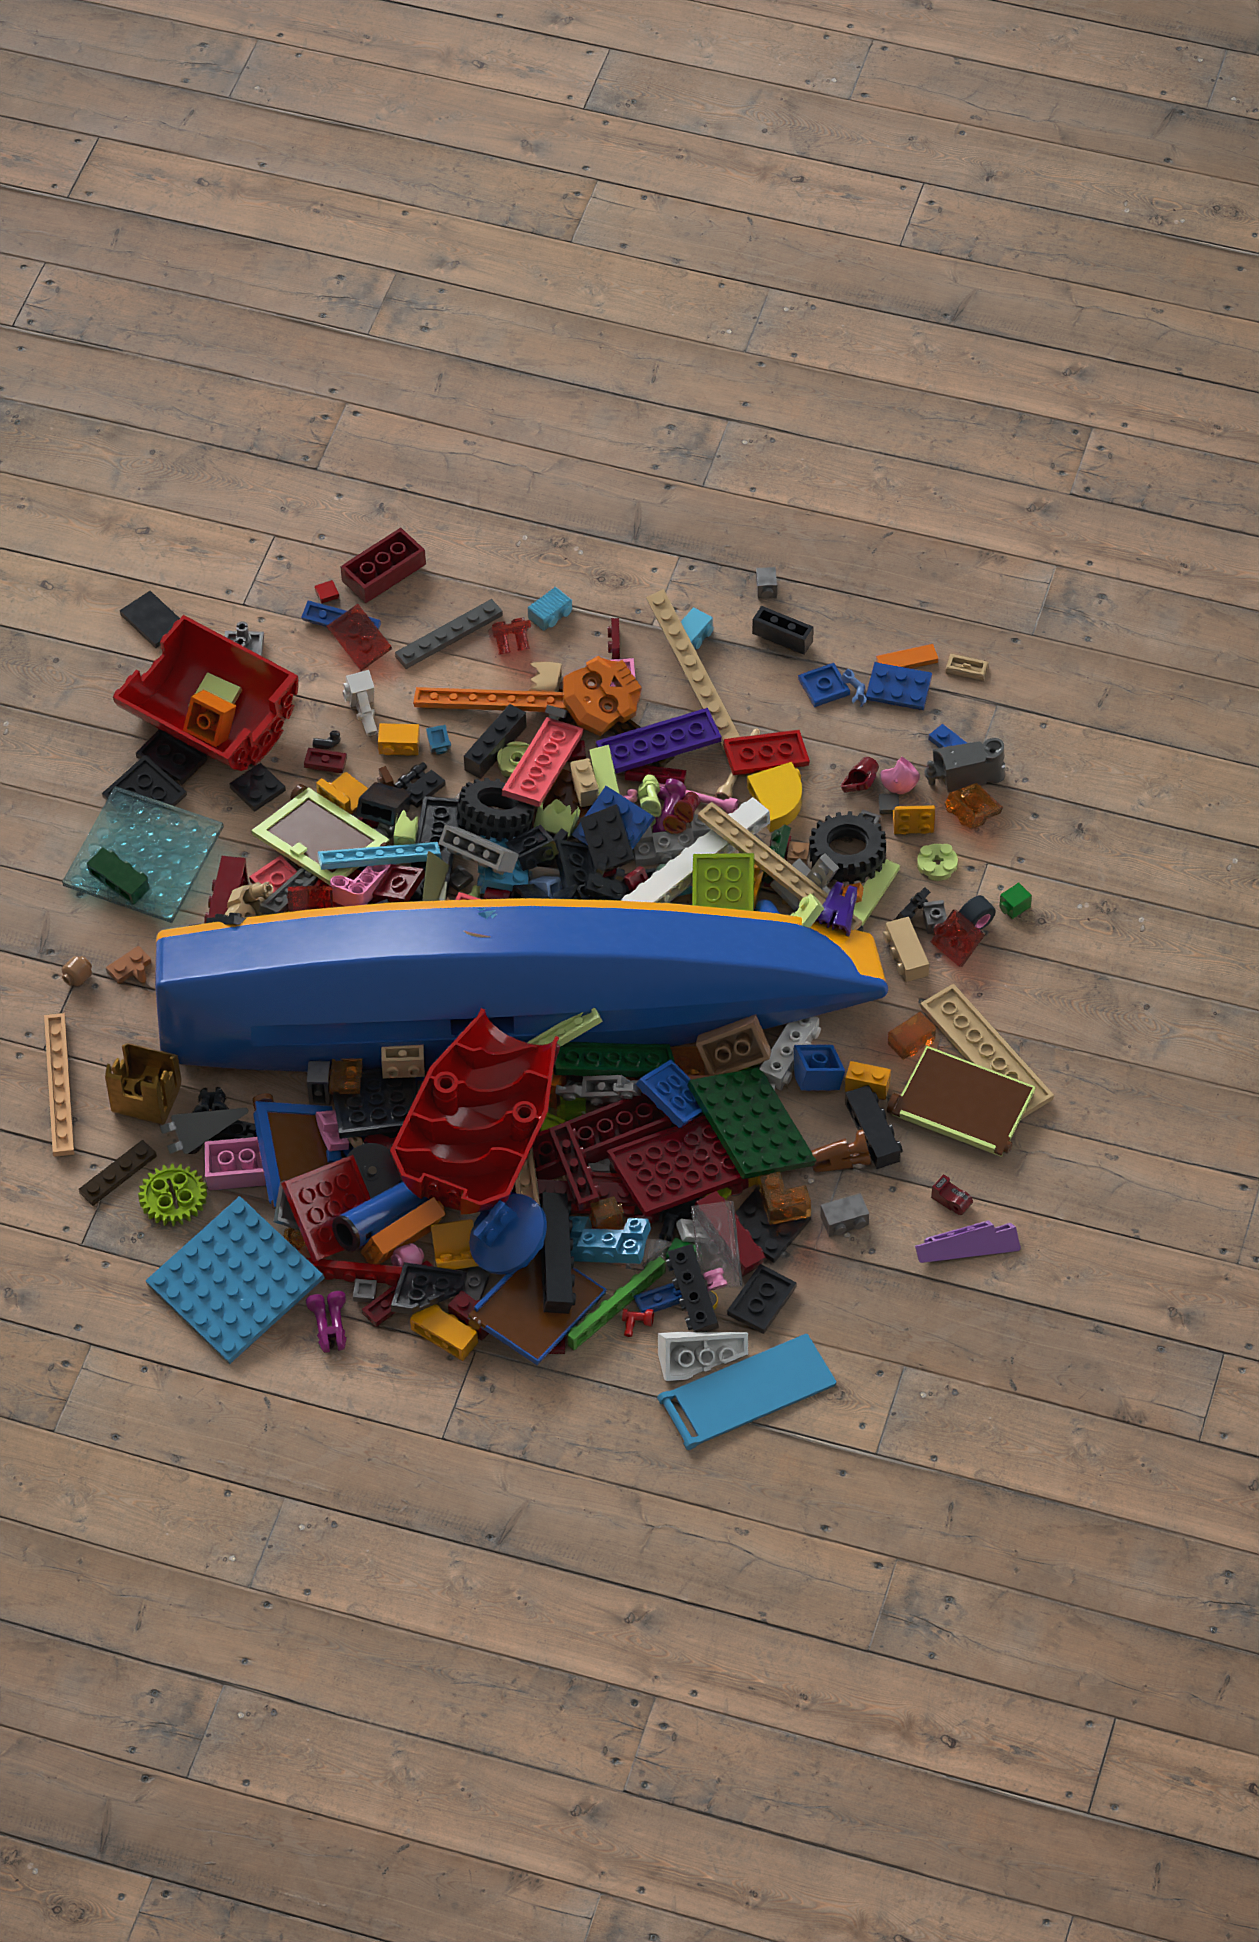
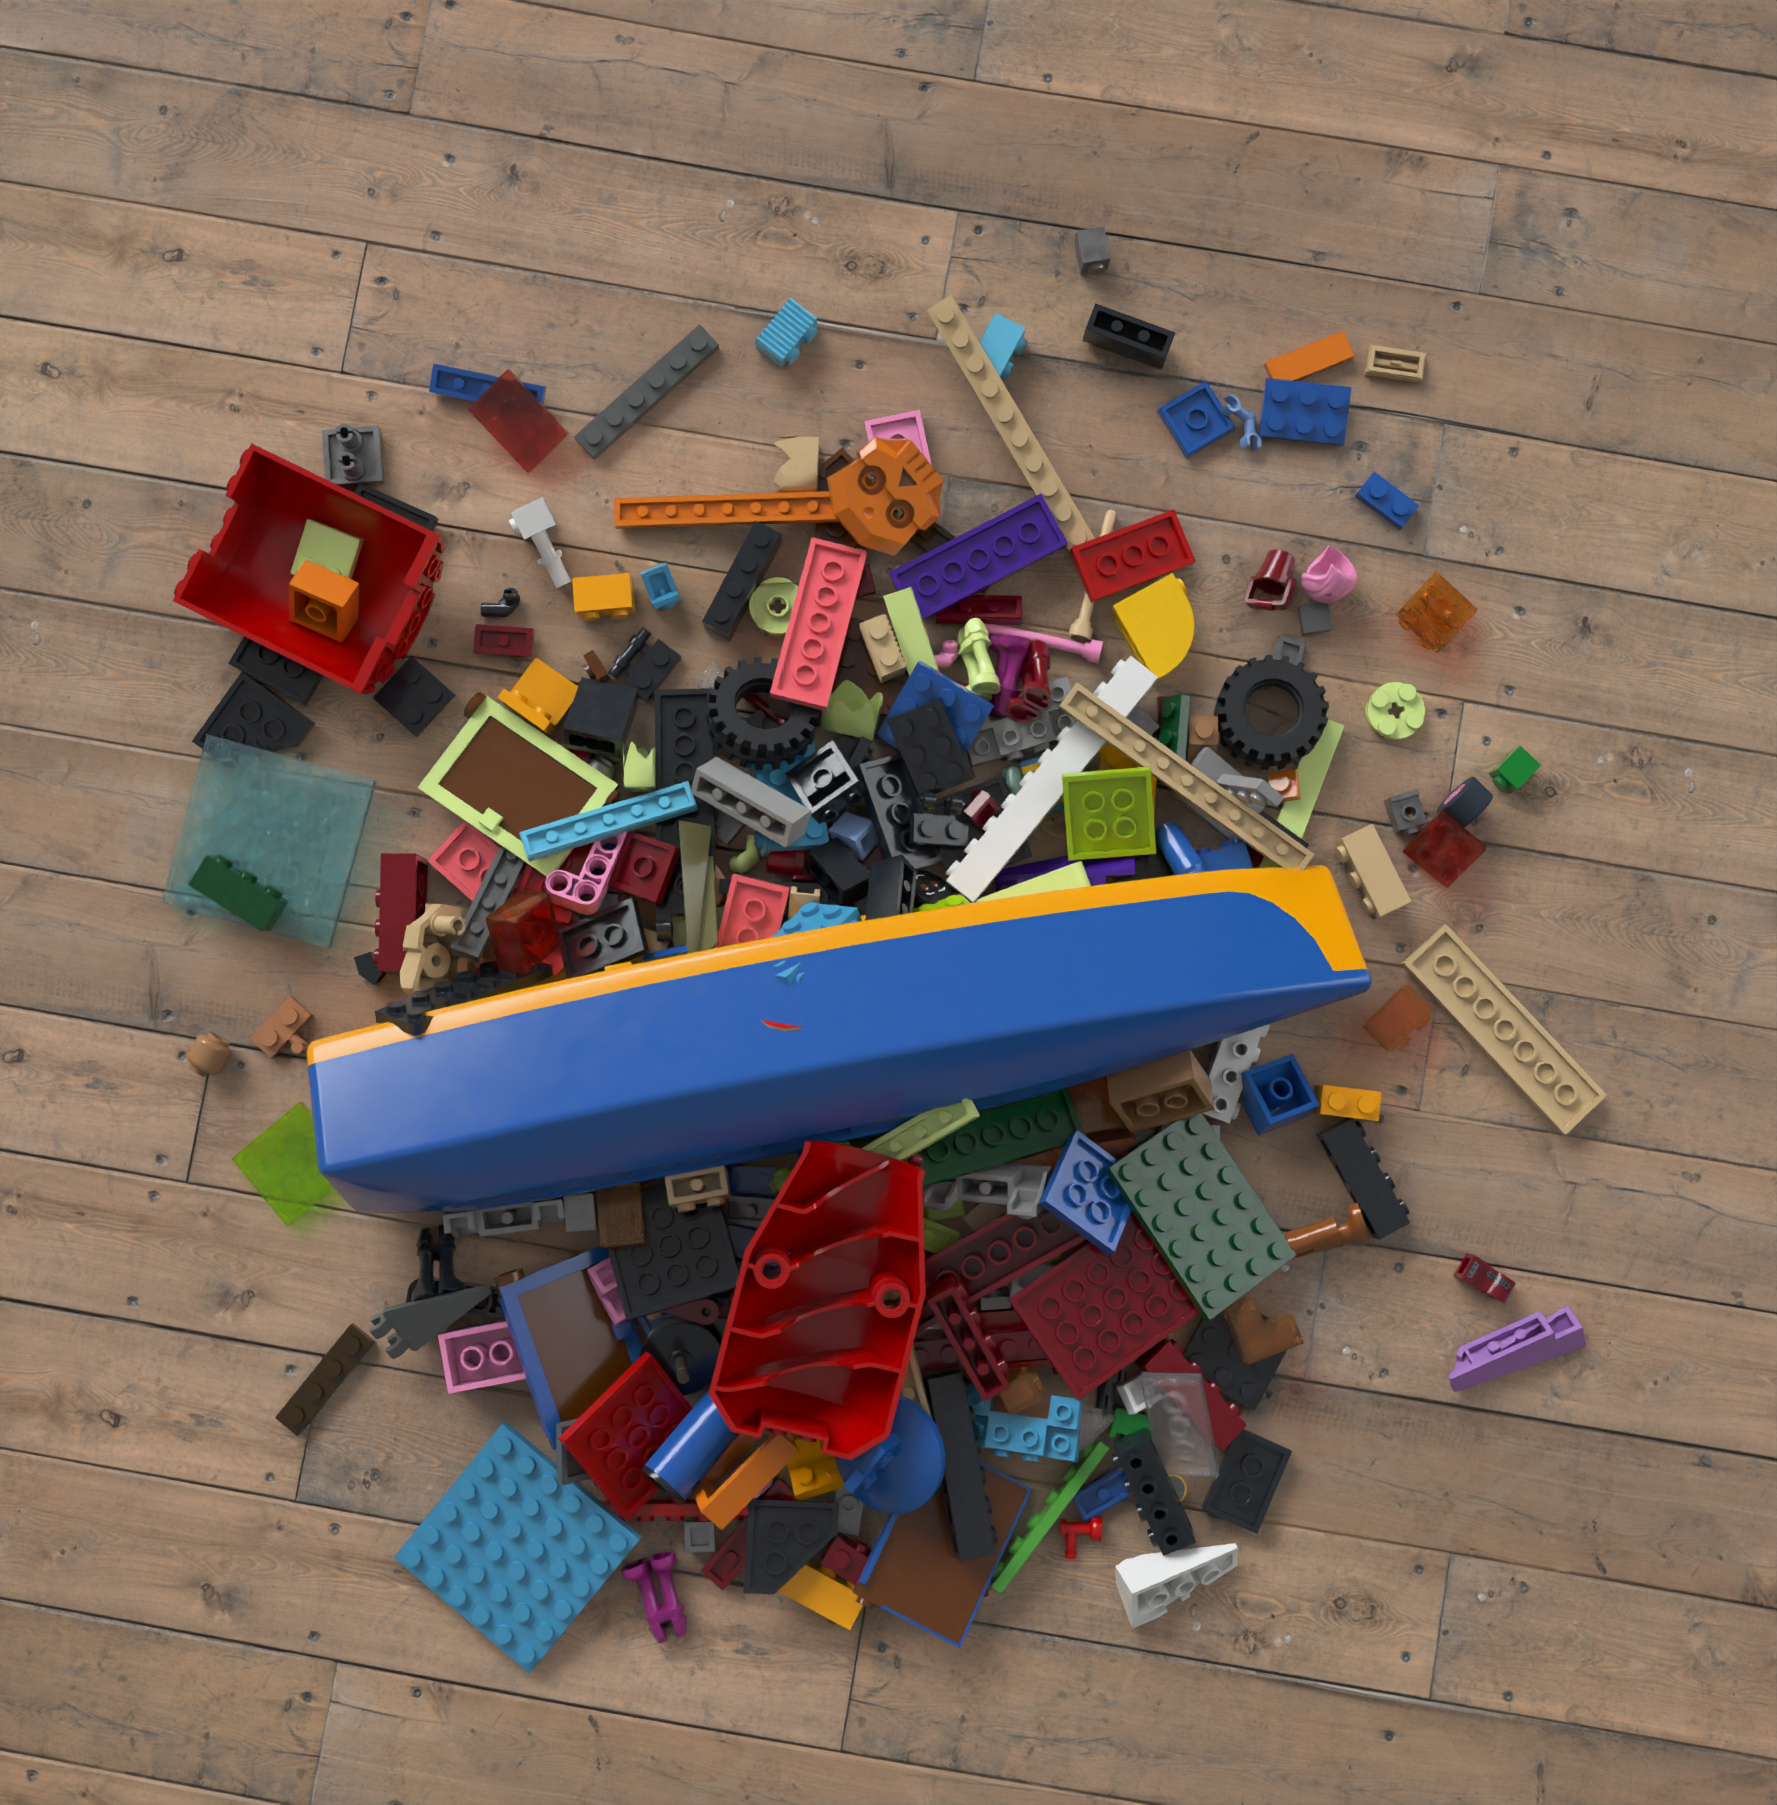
camera: 10 degrees left, 30 degrees up
light nougat plate [44,1013,75,1157] -> none
pearl gold piece [105,1043,181,1125] -> none
black tile [120,591,180,648] -> none
lime gear [138,1163,207,1226] -> none
red tile [314,580,340,604] -> none
dark red brick [340,527,426,603] -> none
clear red plate [488,617,531,655] -> none
flat silver plate [545,705,568,721] -> none
dark red plate [608,618,620,660] -> none
dark azure flag [657,1334,836,1450] -> none
bright pink wheel [702,1268,728,1291] -> none
yellowish green plate [791,893,824,927] -> none
dark purple piece [815,882,857,936] -> none
flat silver brick [820,1193,869,1236] -> none
reddish brown door [887,1046,1036,1157] -> none
light orange bracket [893,805,935,834] -> none
black plate [894,887,931,920] -> none
dark grey piece [924,738,1005,793] -> none
none -> clear neon green plate [232,1102,334,1226]
none -> light grey bracket [442,1197,565,1237]

